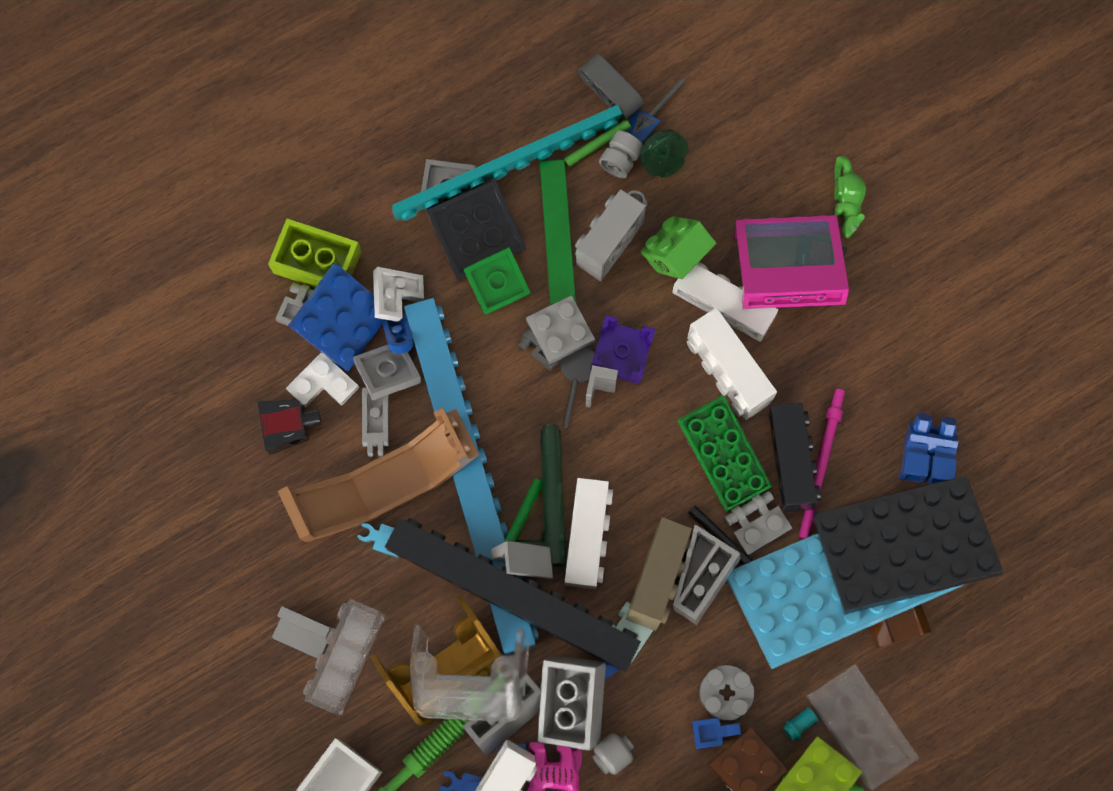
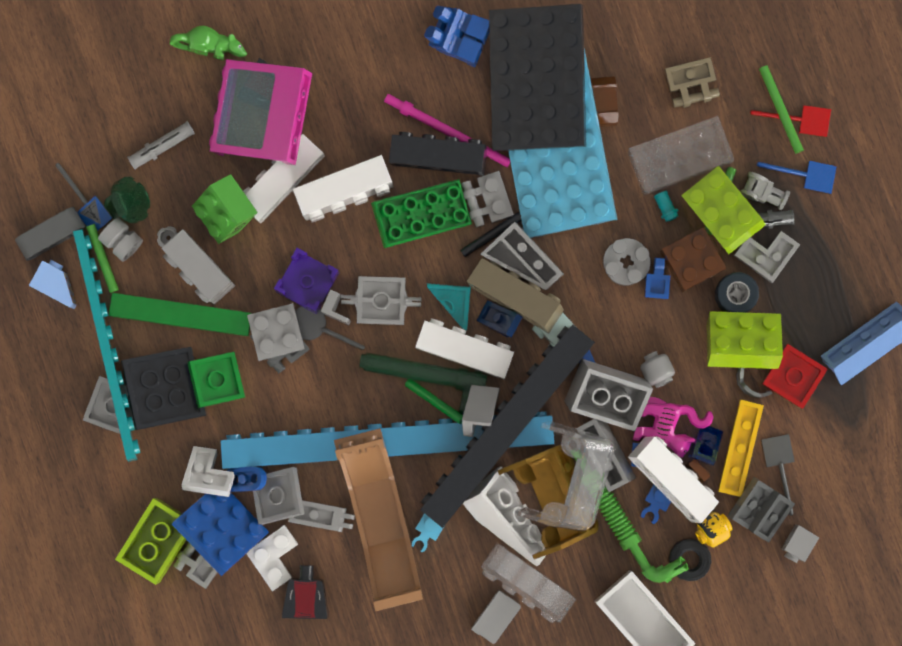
camera: 75 degrees left, 10 degrees up
none -> light blue slope [29,260,77,309]
none -> light grey pin [127,121,195,170]
none -> light grey plate [341,276,421,325]
none -> teal tile [427,283,471,331]
none -> white wedge [463,466,546,566]
none -> dark blue slope [476,300,523,338]
none -> dark tan plate [664,57,720,108]

